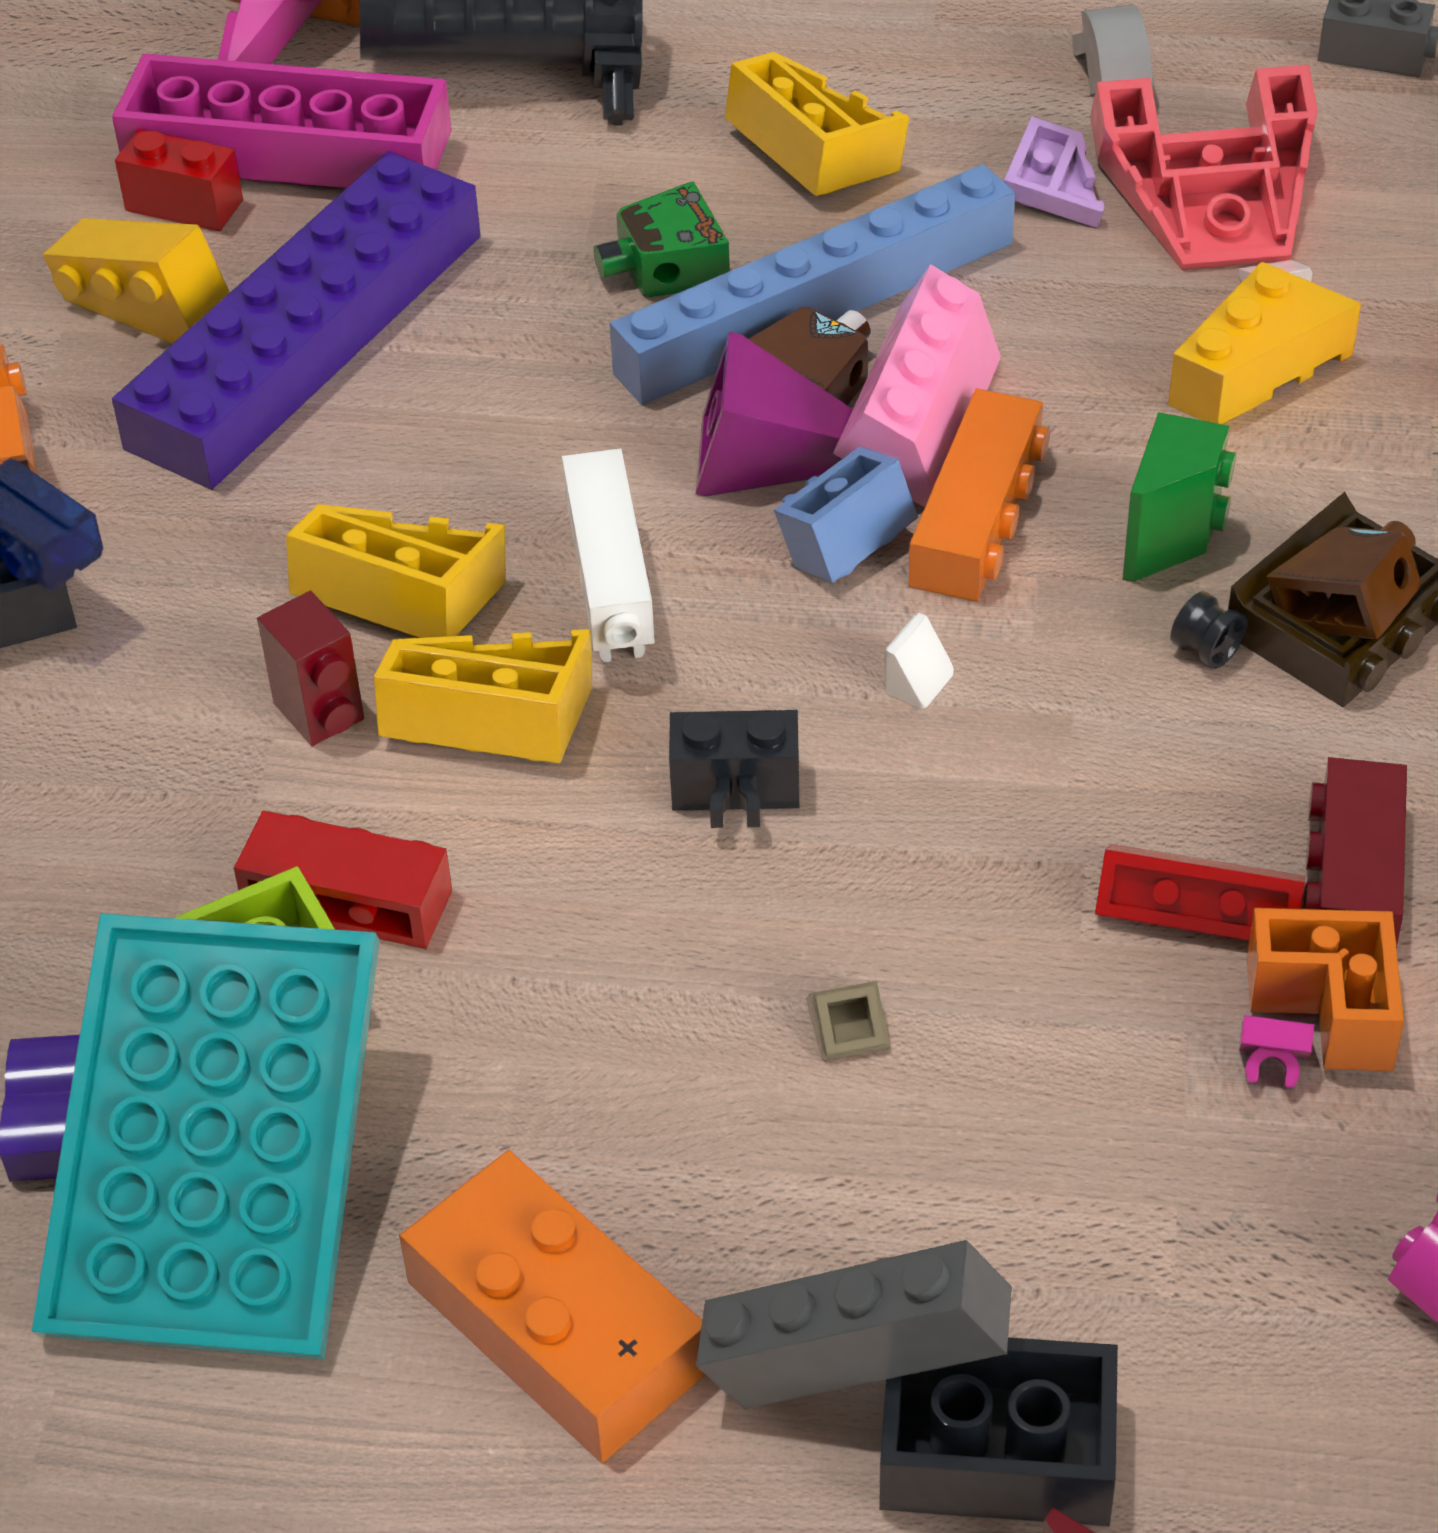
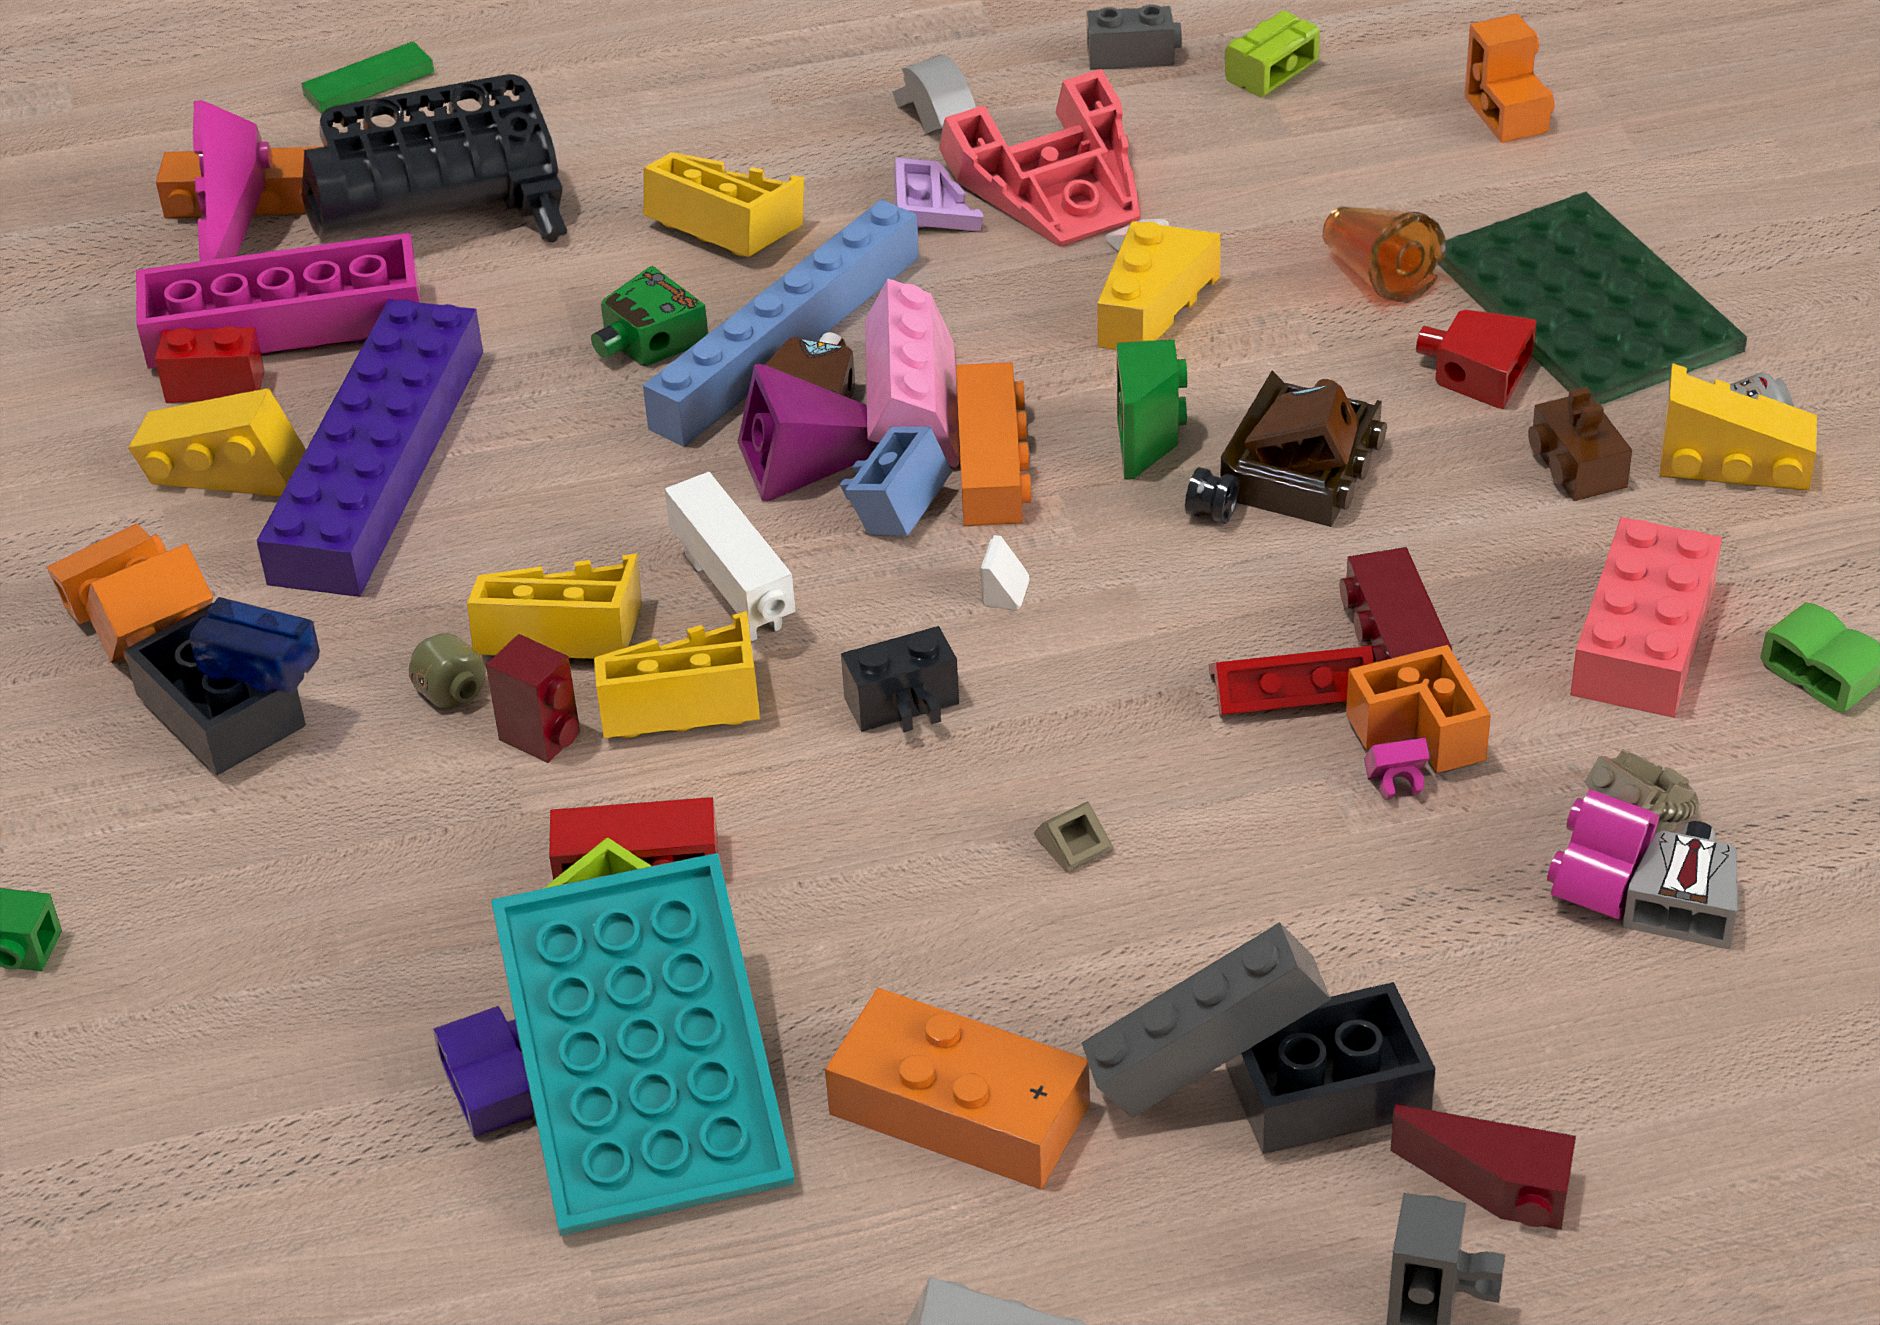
camera: 20 degrees left, 5 degrees down
none -> olive head [409,633,486,709]

